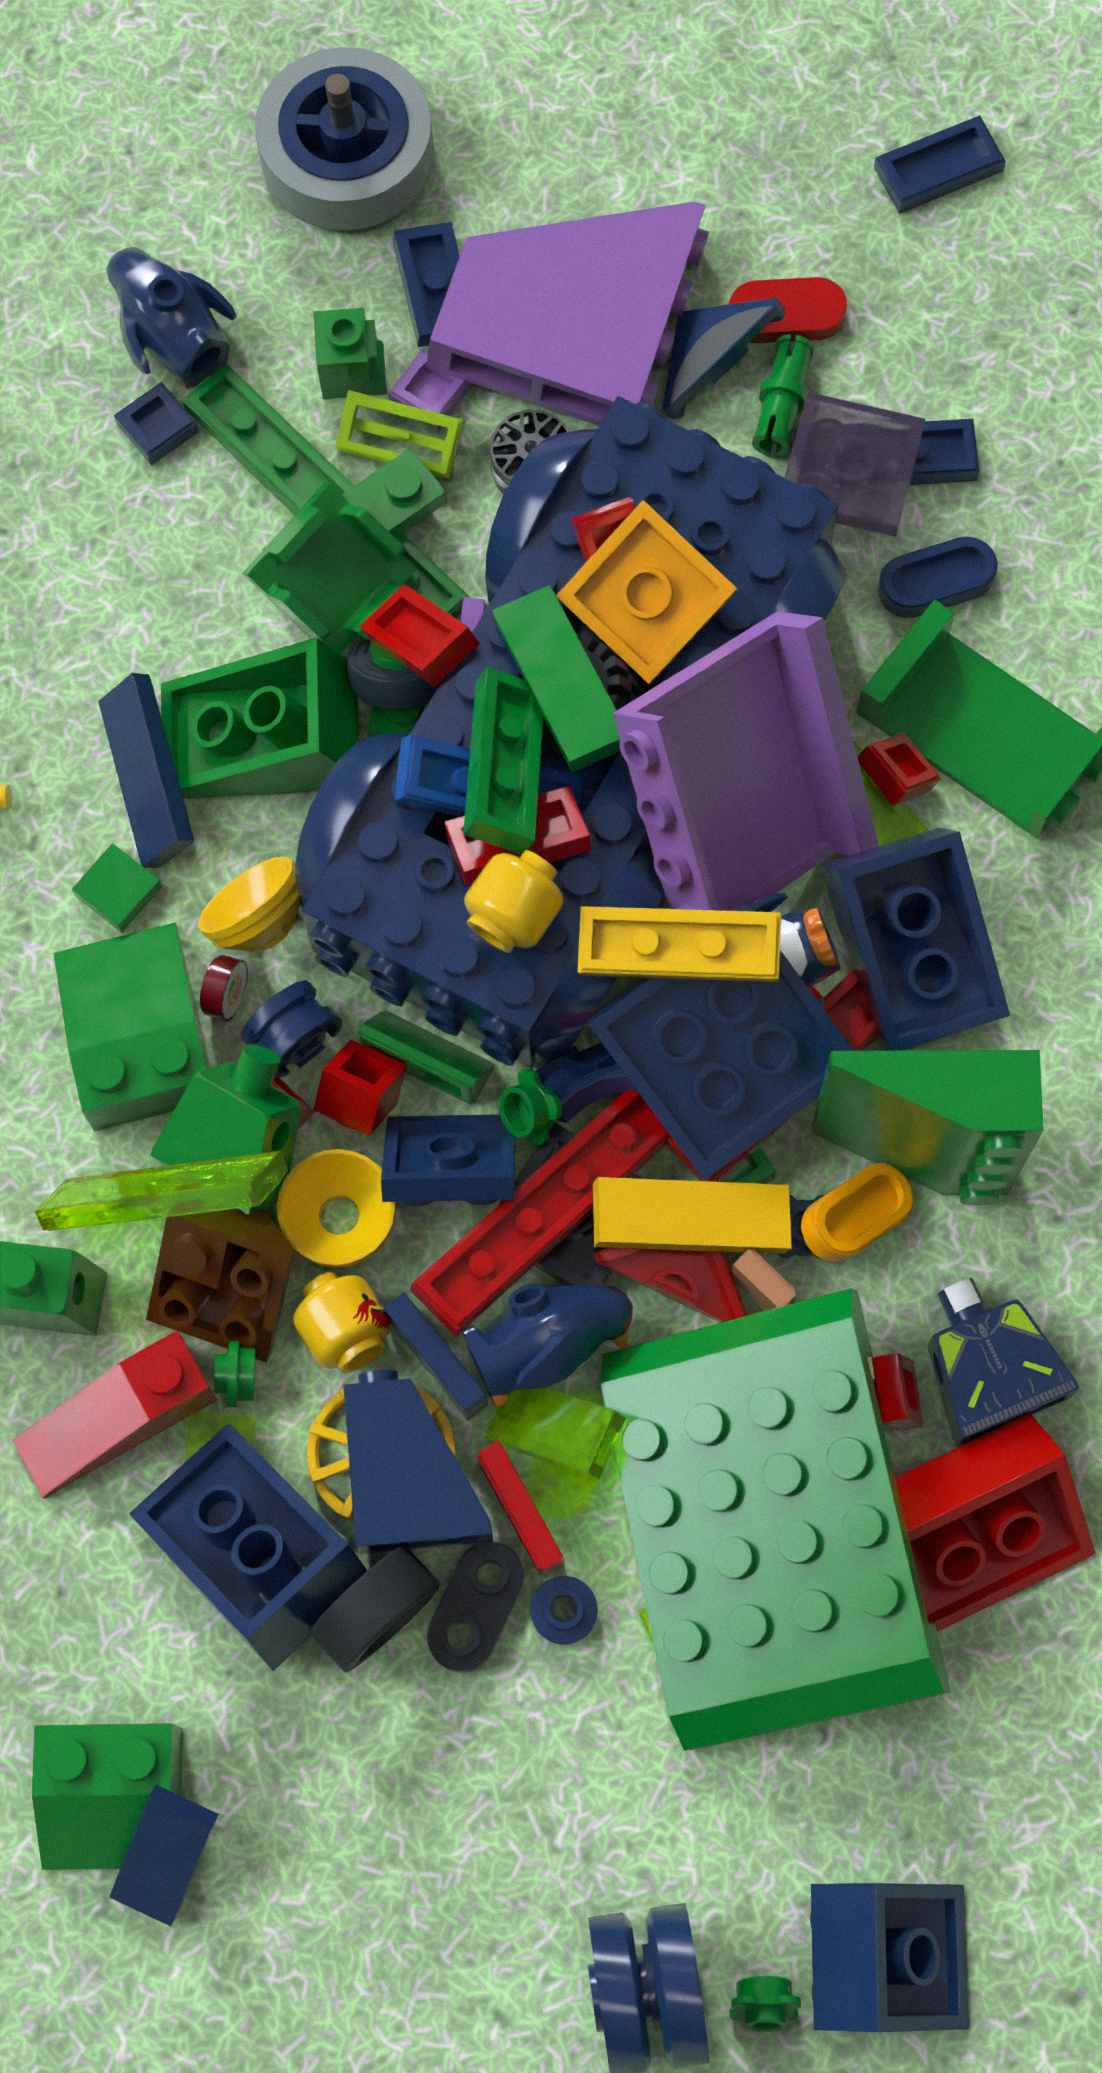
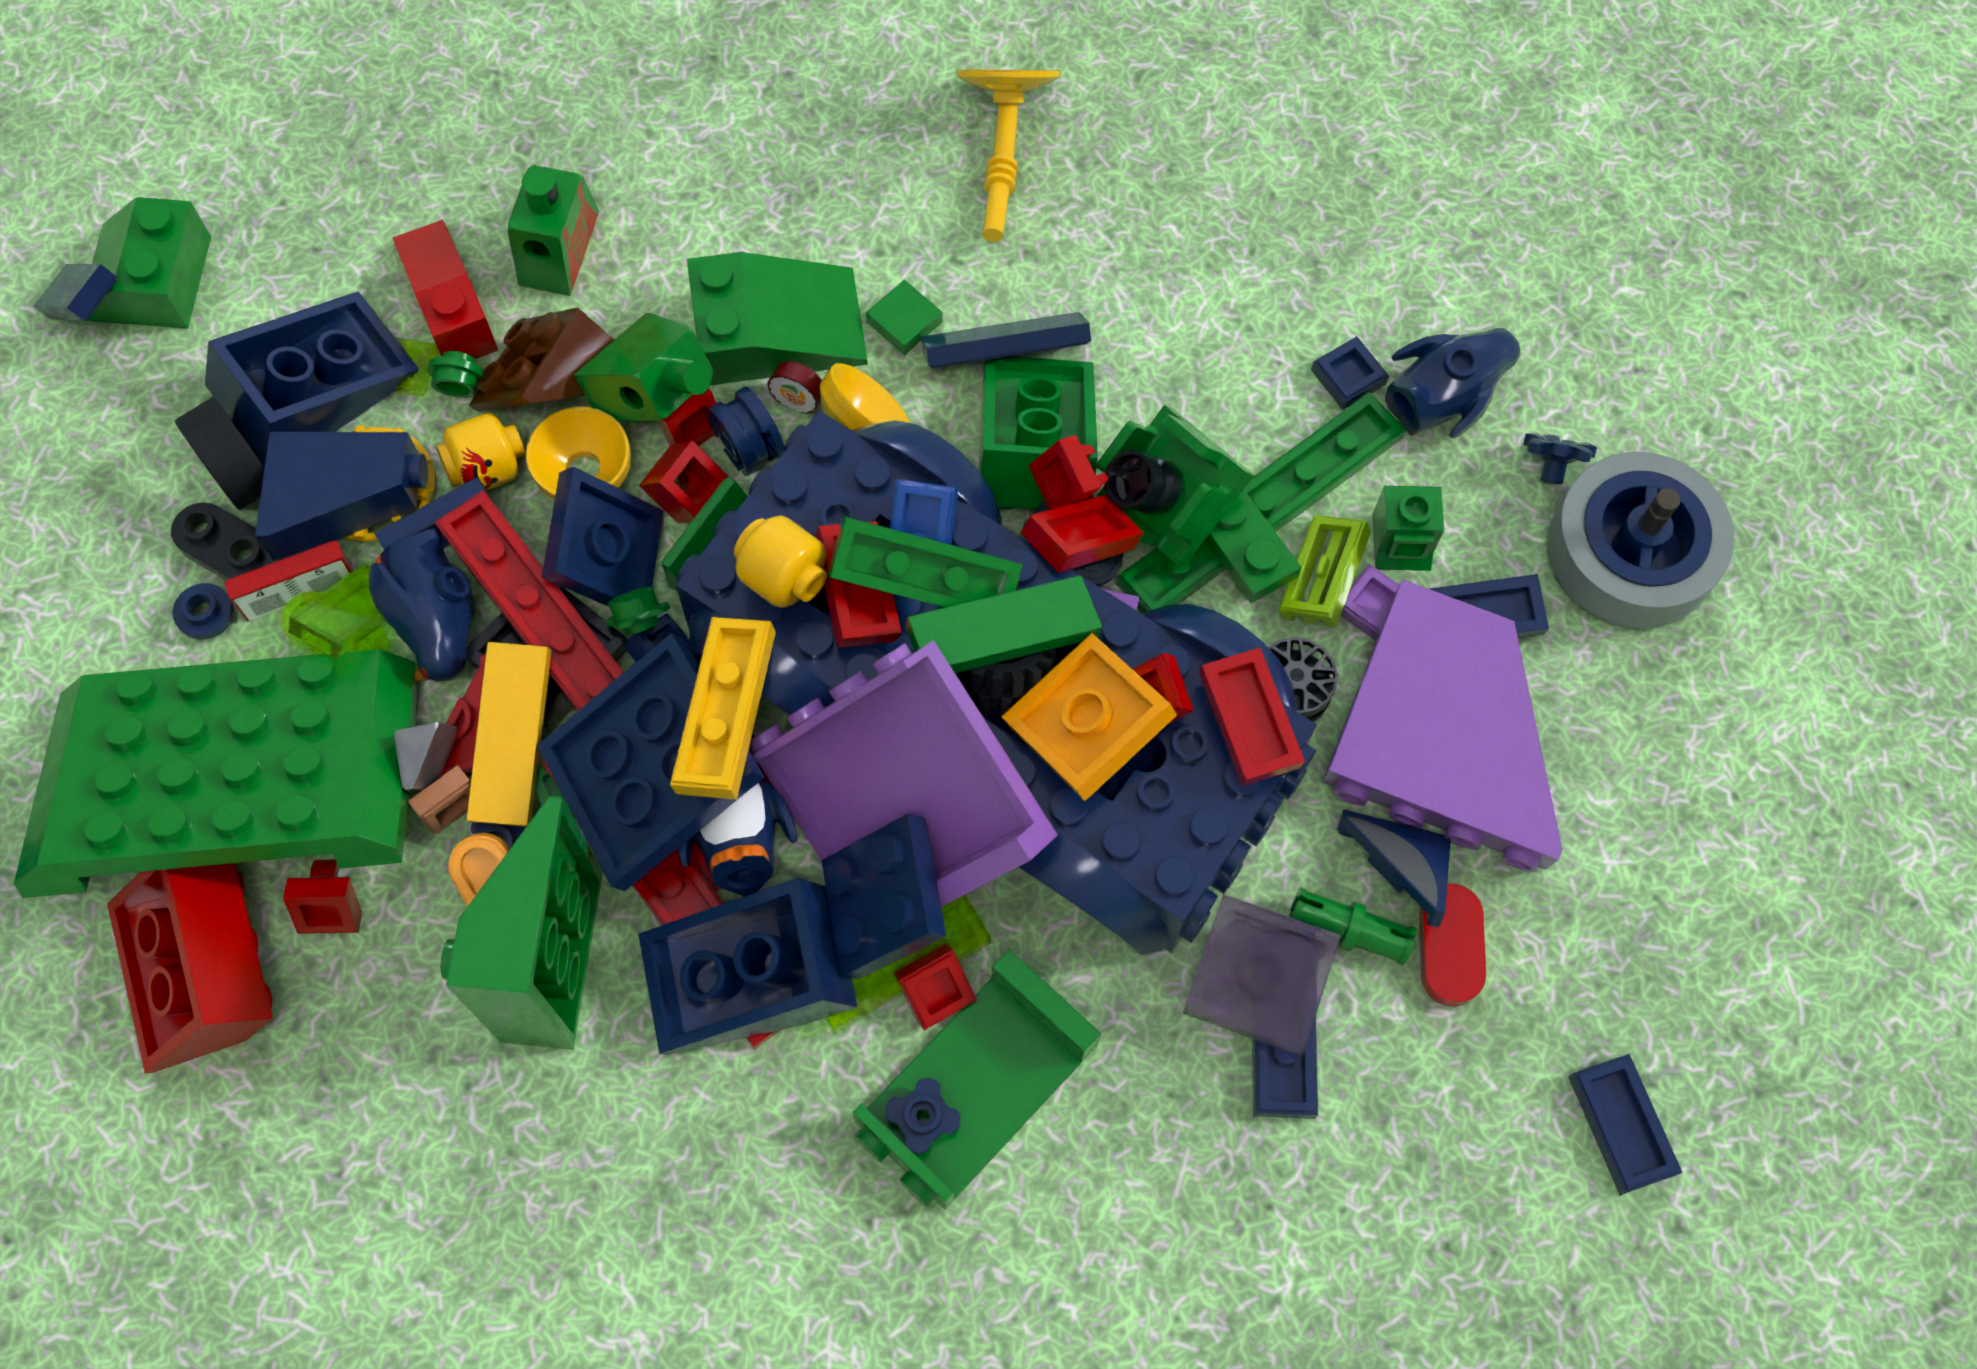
camera: 90 degrees right, 5 degrees down
clear neon green tile [34,1151,288,1231] -> none
dark blue tile [878,537,998,618] -> none
dark blue torso [928,1278,1079,1447] -> none
none -> flat silver slope [394,722,457,793]
none -> dark blue plate [821,814,947,980]
none -> dark blue plate [885,1078,960,1154]
none -> red tile [1028,435,1108,510]
none -> black wheel [1104,450,1182,515]
none -> red tile [1199,647,1305,787]
none -> dark blue plant [1523,433,1597,484]

